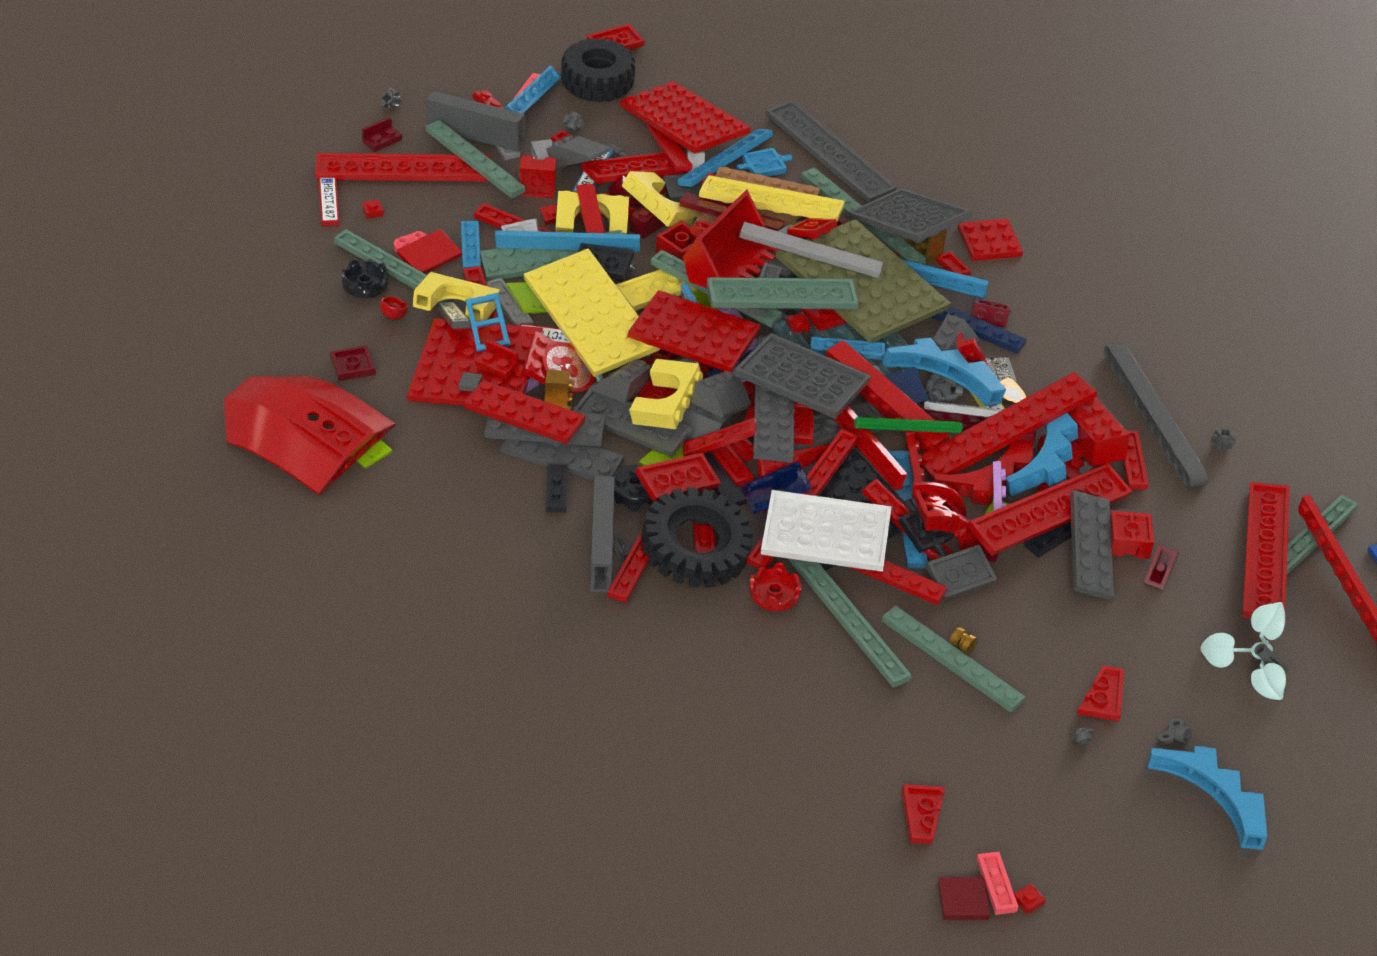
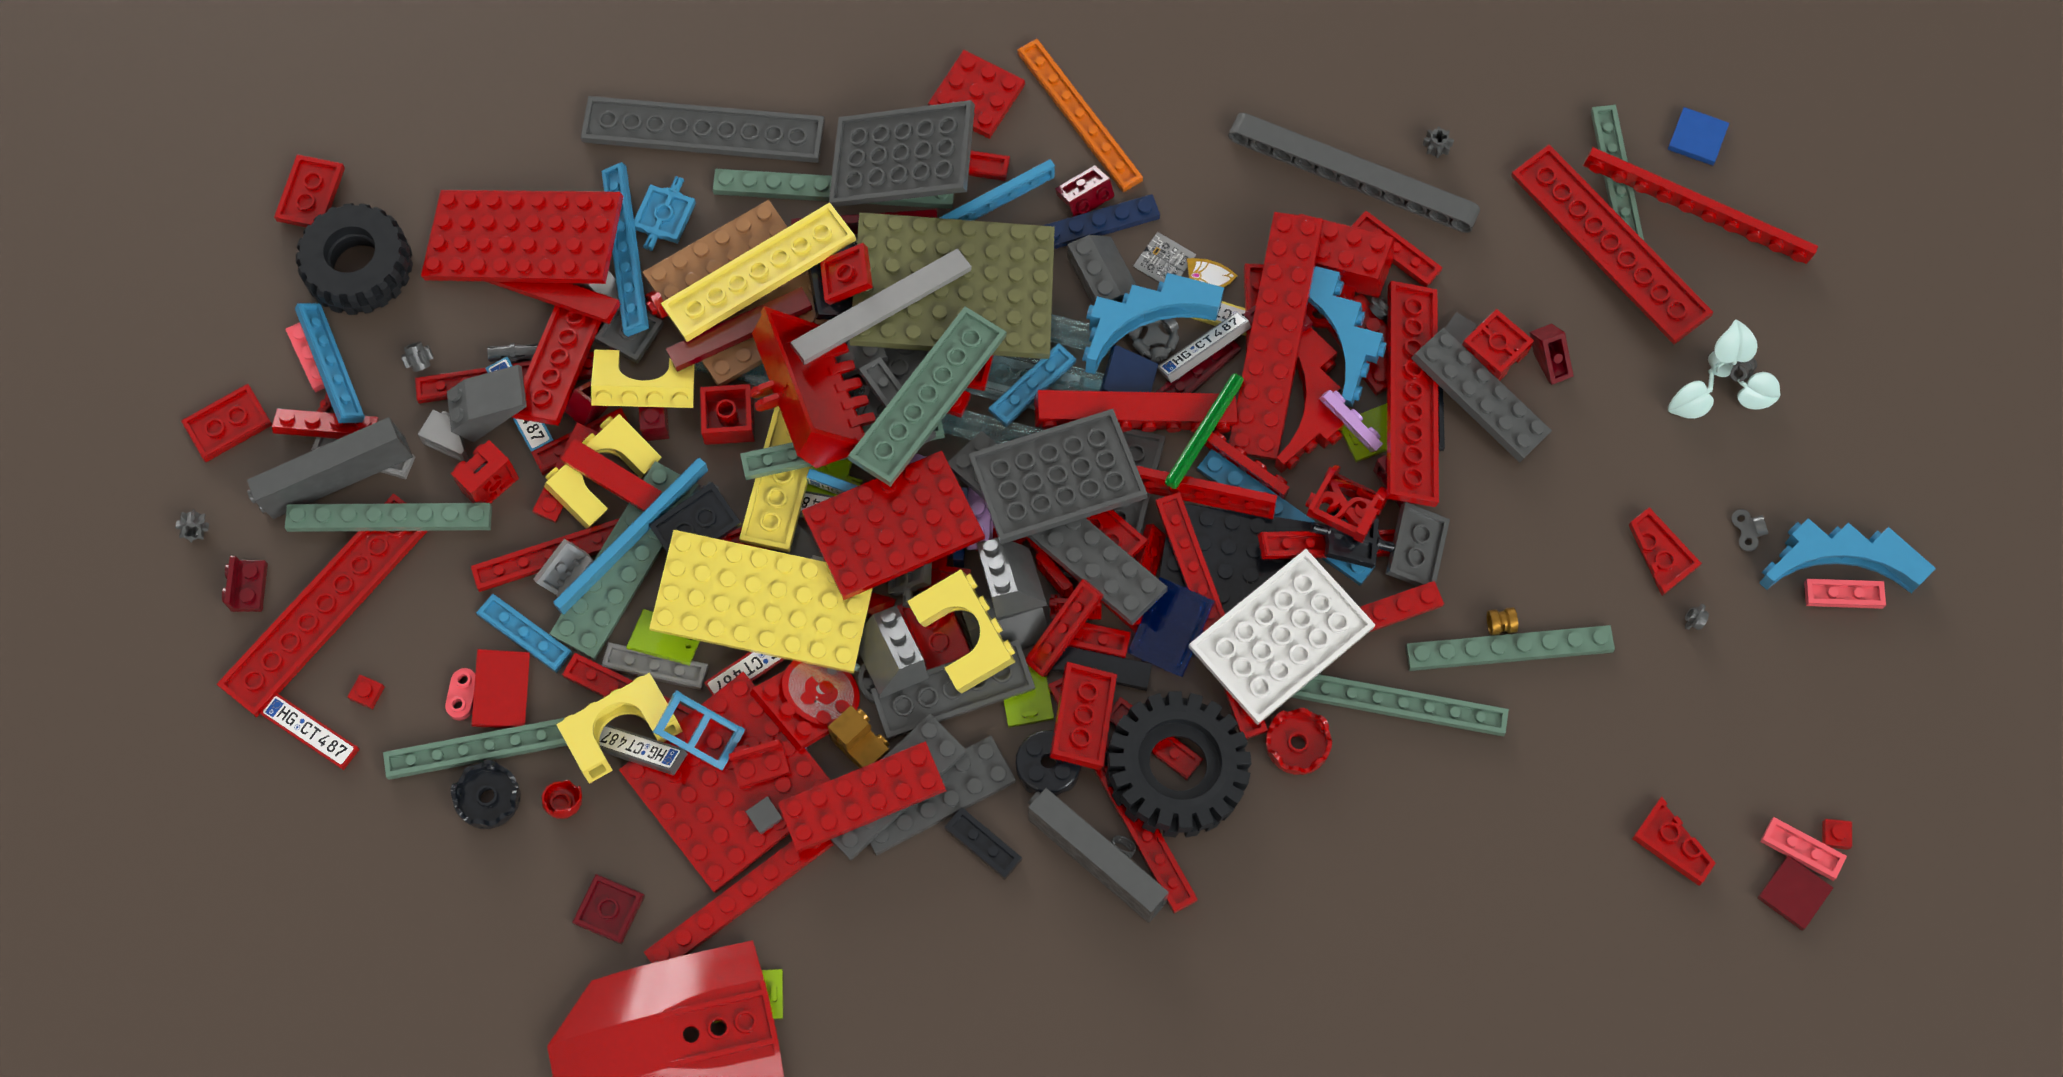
camera: 45 degrees left, 25 degrees up
red panel [957,333,988,366] -> none
none -> red tile [181,384,272,462]
none -> red plate [643,840,833,963]
none -> orange tile [1017,38,1143,193]
none -> coral plate [1804,579,1886,609]

